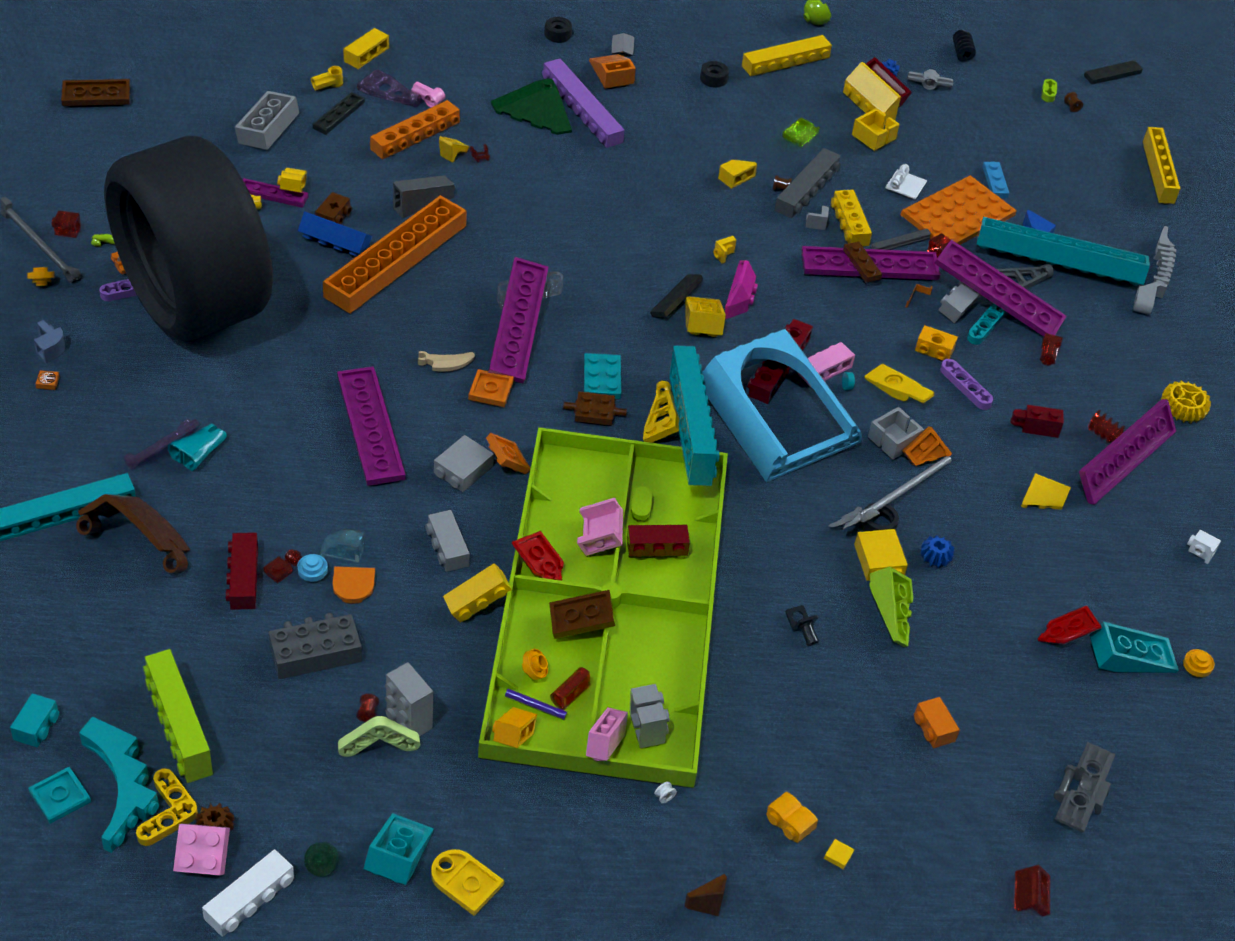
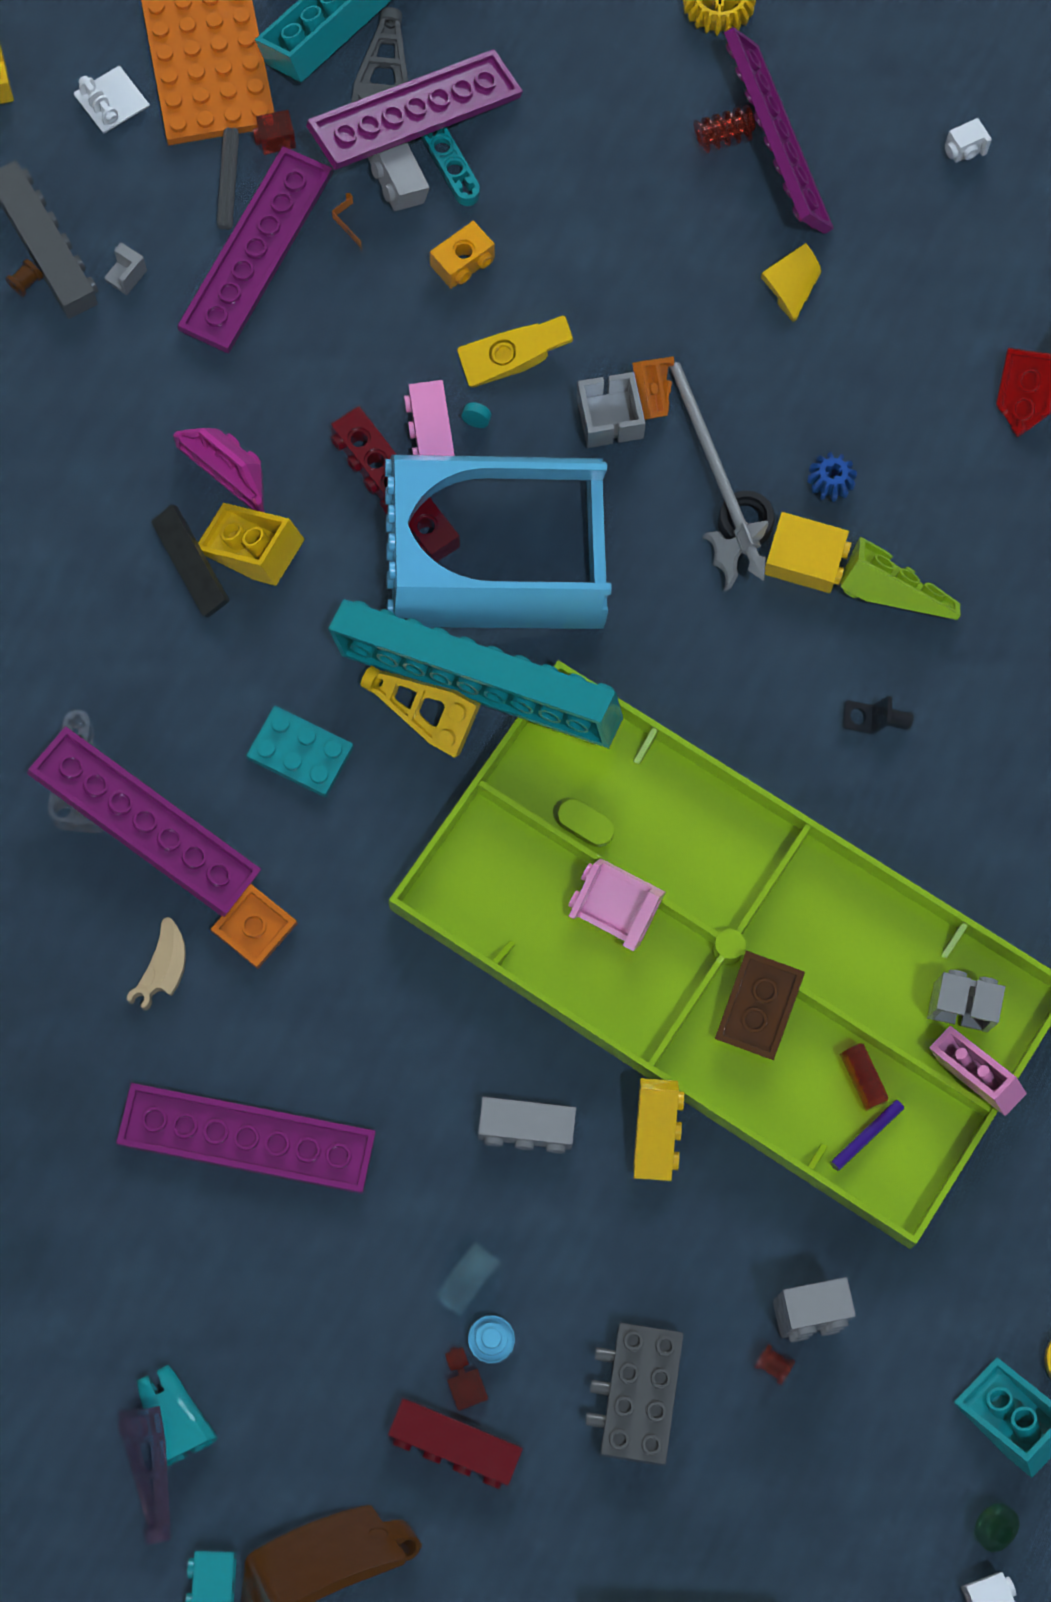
camera: 60 degrees left, 25 degrees up
orange tile [333,566,375,604] -> none
yellowish green beam [338,716,420,757] -> none
light grey brick [434,435,494,492] -> none
orange plate [486,433,531,474] -> none
light orange brick [492,707,537,748] -> none
red tile [511,531,564,581] -> none
light orange plate [522,648,548,680] -> none
reddish brown plate [563,391,627,426] -> none
dark red brick [627,524,690,557] -> none
yellow bracket [713,236,737,264] -> none
yellow brick [831,190,872,246] -> none
reddish brown plate [843,241,882,283] -> none
medium lavender beam [940,359,993,410] -> none
dark red brick [1010,404,1064,438] -> none
clear red piece [1040,333,1063,366] -> none

